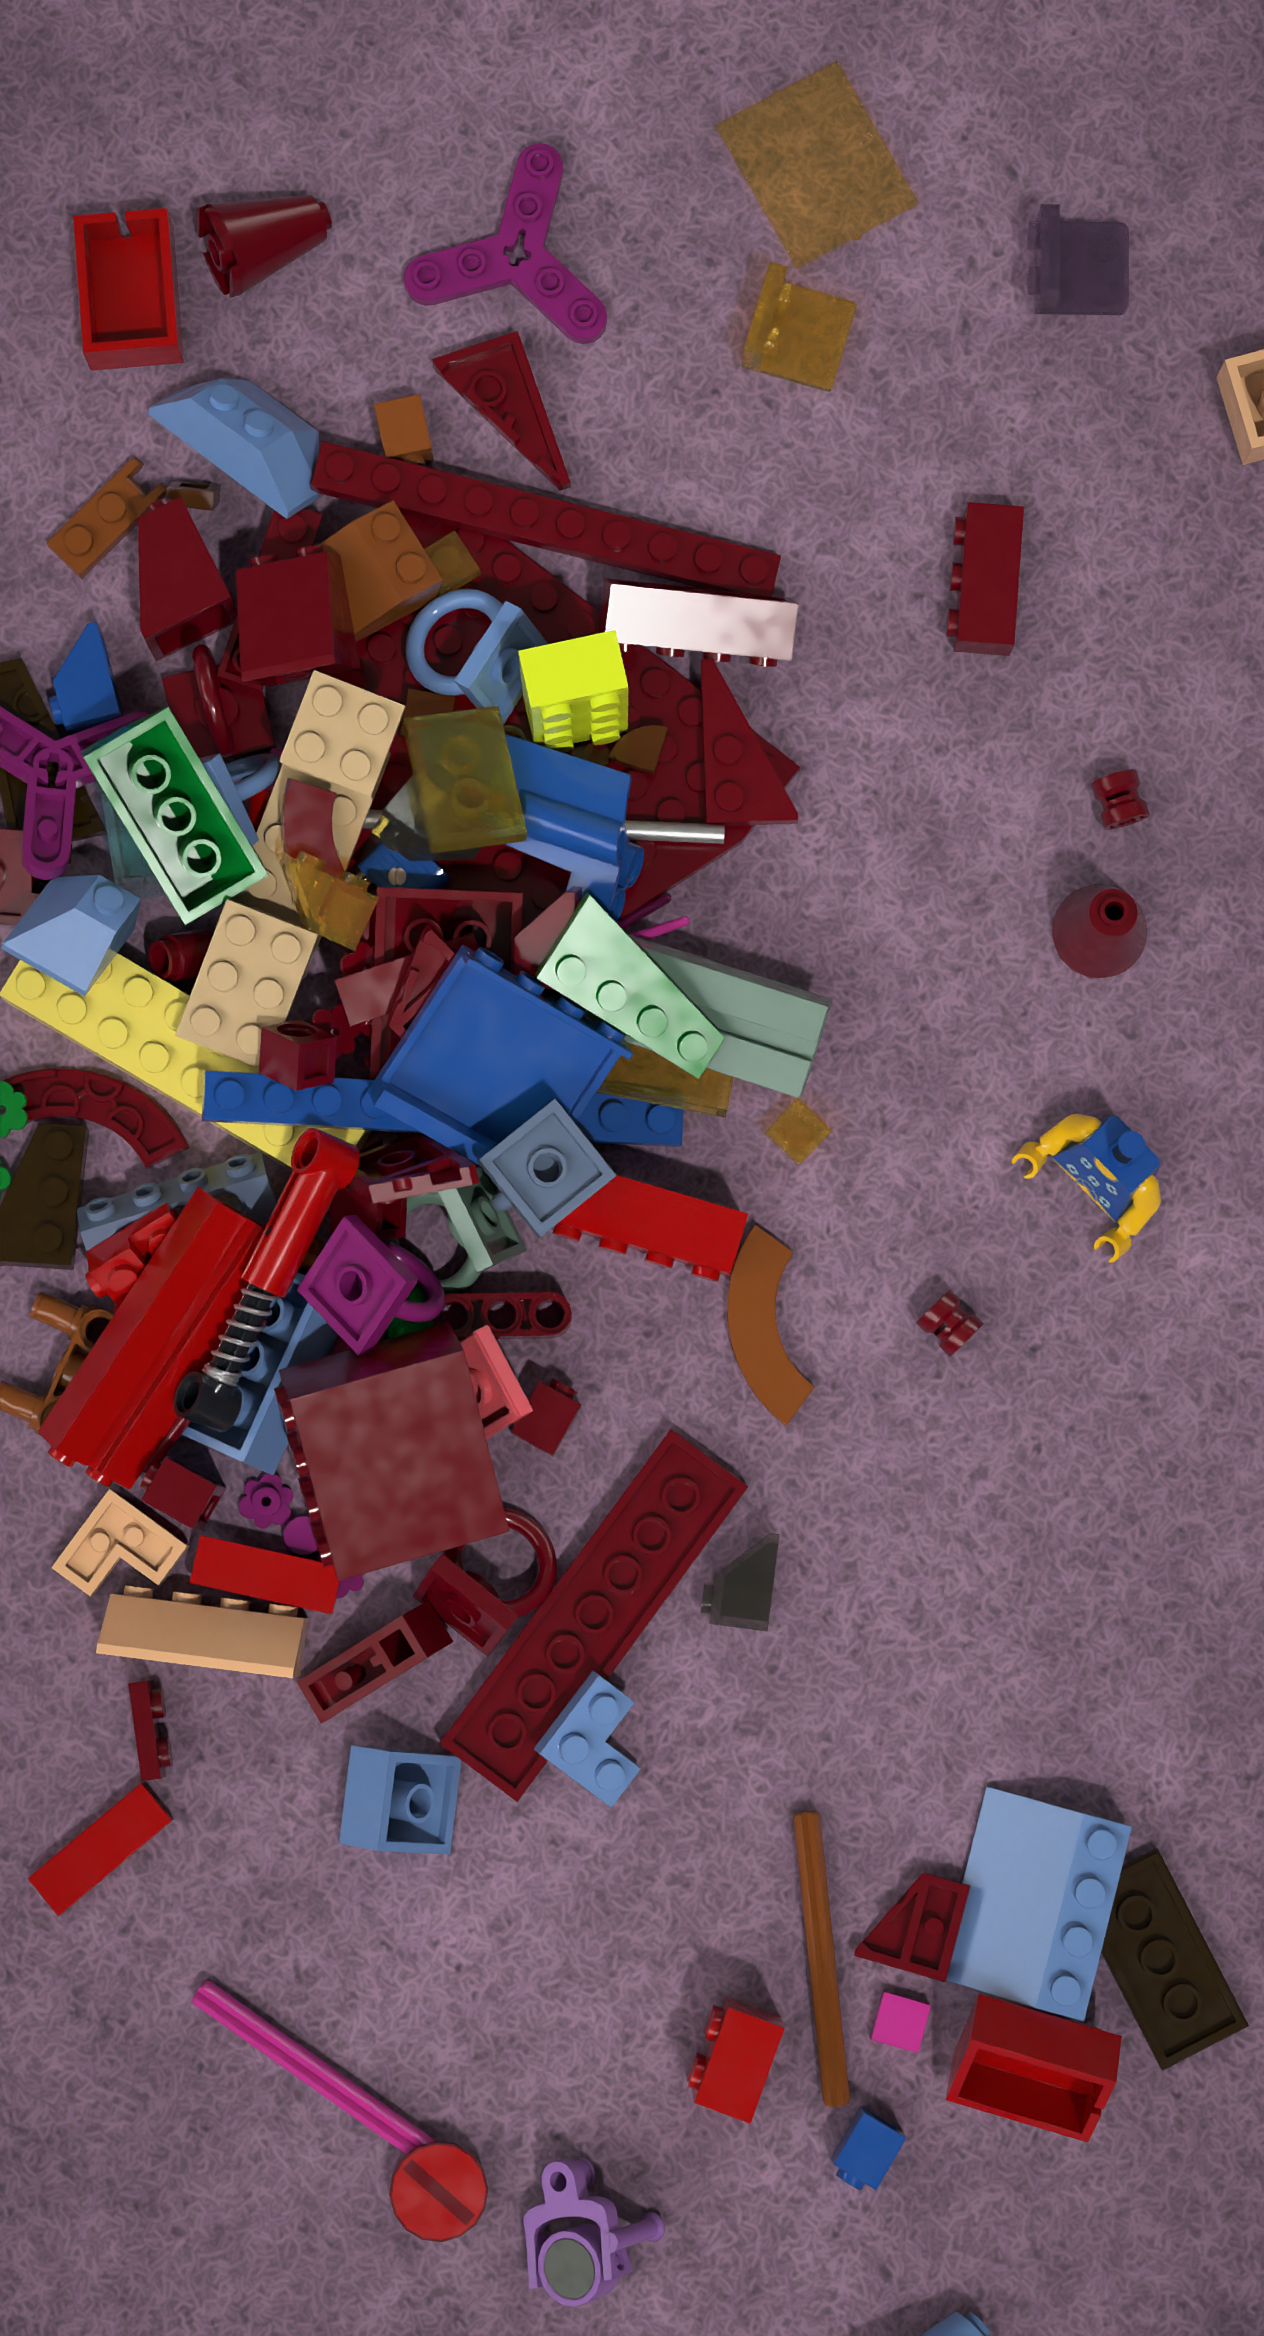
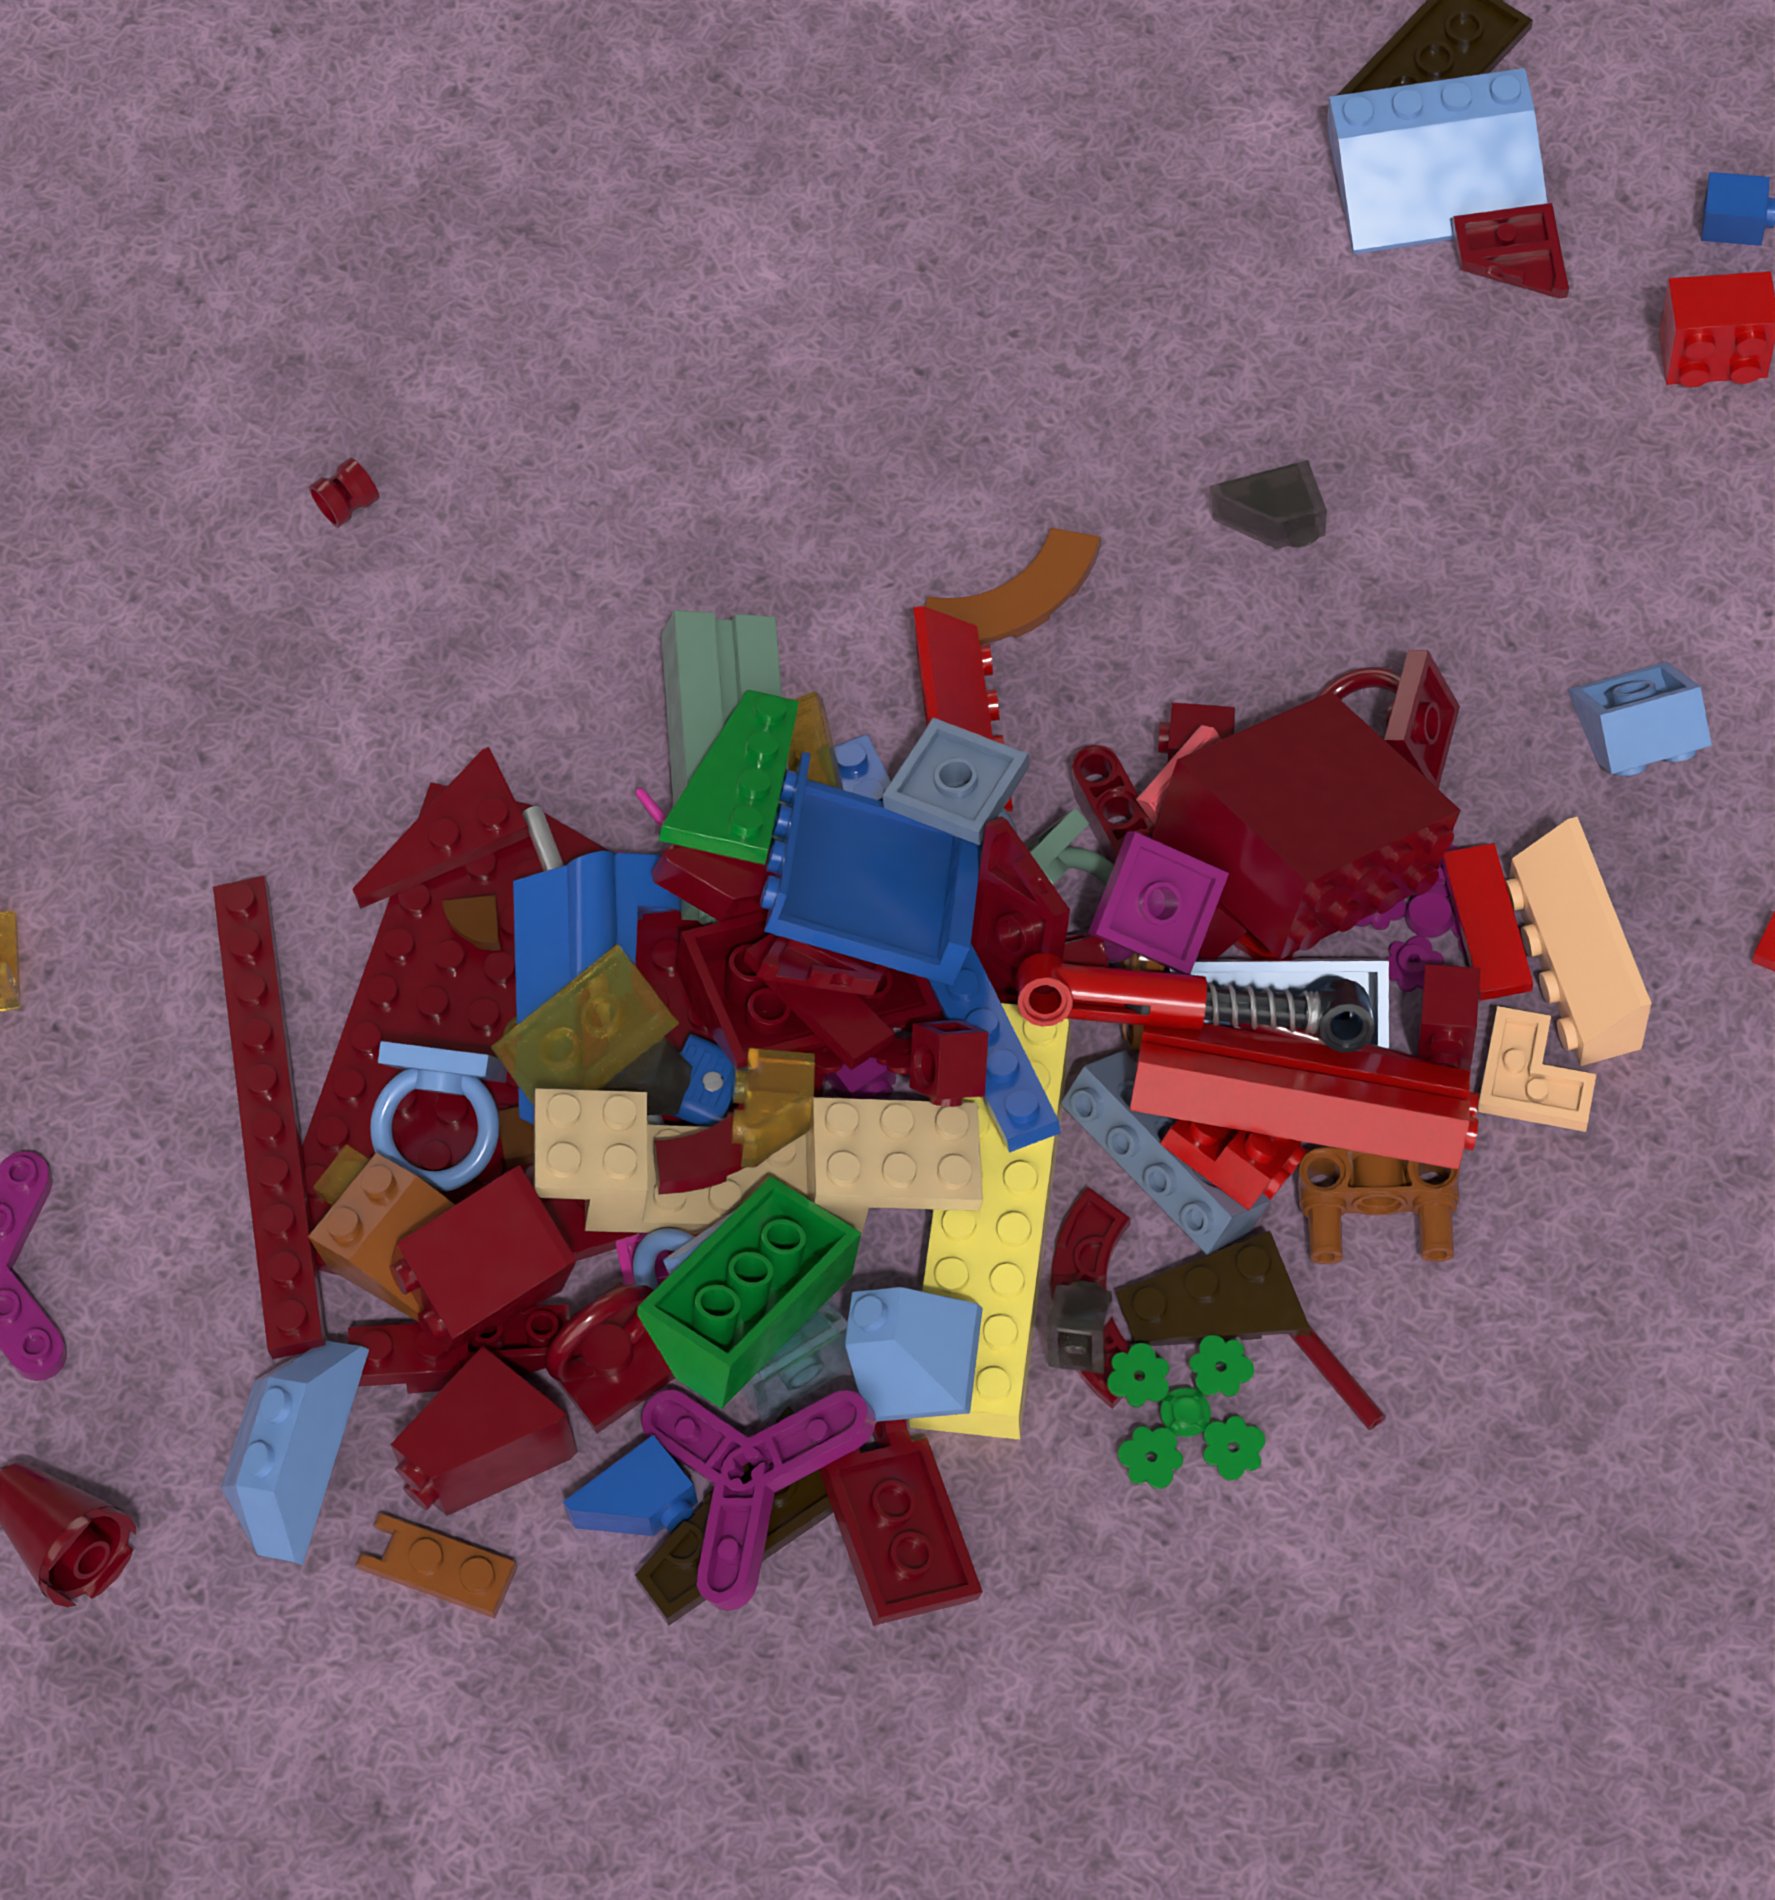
camera: 105 degrees left, 20 degrees down
red piece [73,208,184,371] -> none
dark red plate [128,1680,173,1782] -> none
dark red brick [148,928,213,982] -> none
reddish brown tile [166,480,221,511] -> none
dark red slope [297,1600,453,1724] -> none
dark orange brick [374,394,434,467] -> none
dark red wing [432,331,571,491] -> none
dark red plate [439,1429,749,1802] -> none
neon yellow brick [518,630,628,753] -> none
medium blue plate [534,1671,641,1808] -> none
brick [598,578,799,667] -> none
clear yellow plate [764,1098,832,1167] -> none
dark orange axle [793,1811,850,2107] -> none
dark pink tile [870,1990,931,2053] -> none
dark red wheel [916,1290,984,1357] -> none
dark red brick [946,502,1024,656] -> none
red piece [946,1994,1122,2142] -> none
torso [1011,1113,1161,1263] -> none
dark red cone [1052,884,1147,978] -> none
none -> clear smoke slope [1047,1281,1113,1374]

